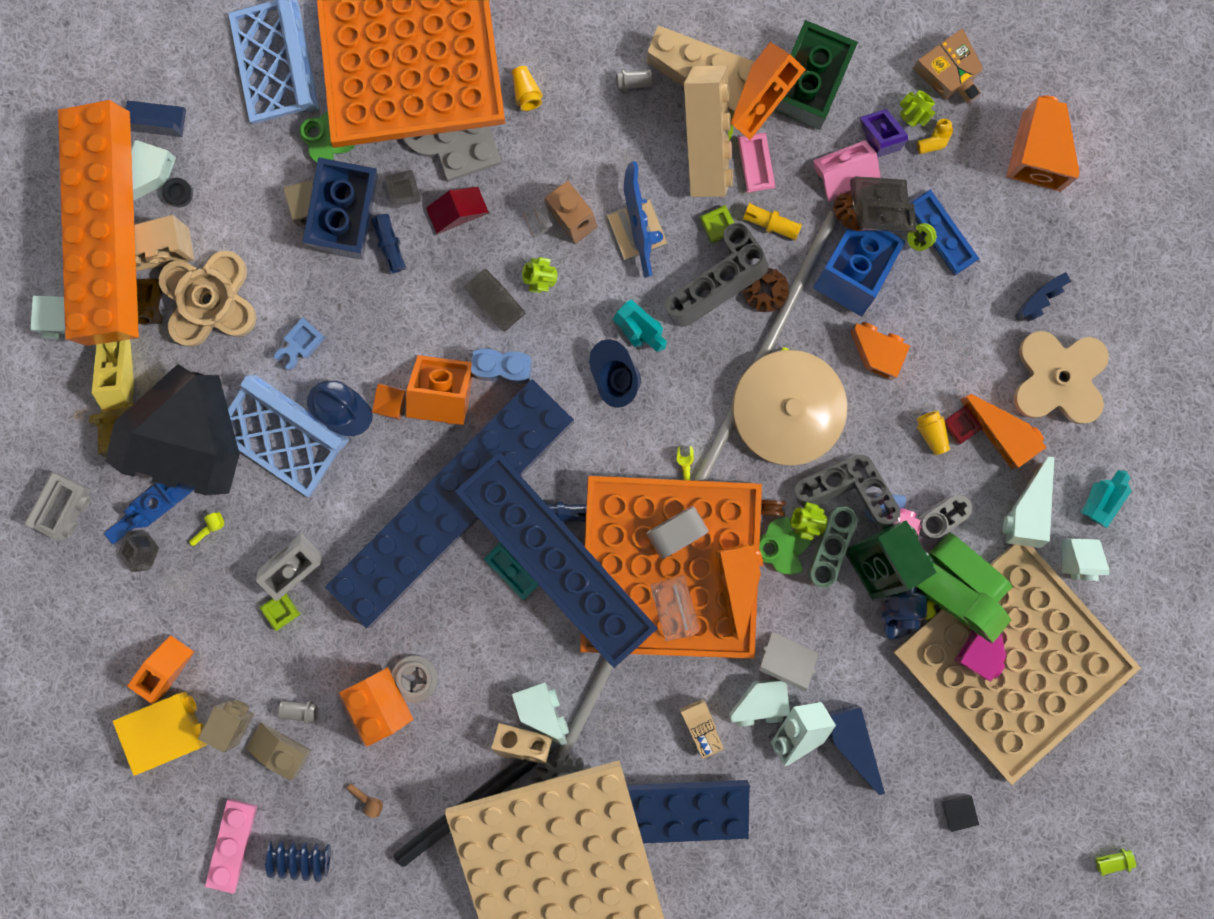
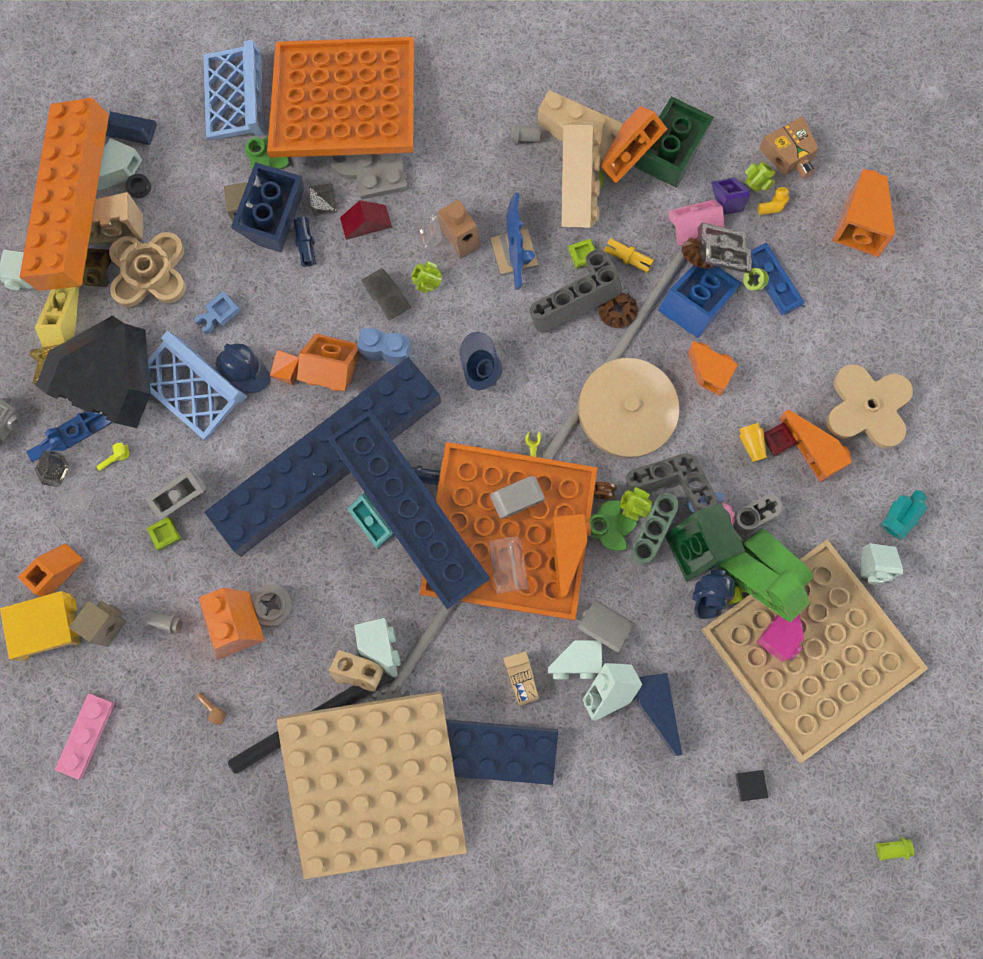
camera: 15 degrees right, 10 degrees down
dark tan slope [246,722,312,781] -> none
dark blue piece [265,840,331,882] -> none
yellow cone [511,66,543,111] -> none
teal rock [612,299,667,352] -> none
bright pink tile [738,132,776,193] -> none
light aqua slope [1003,456,1054,548] -> none
dark blue slope [1015,272,1071,322] -> none

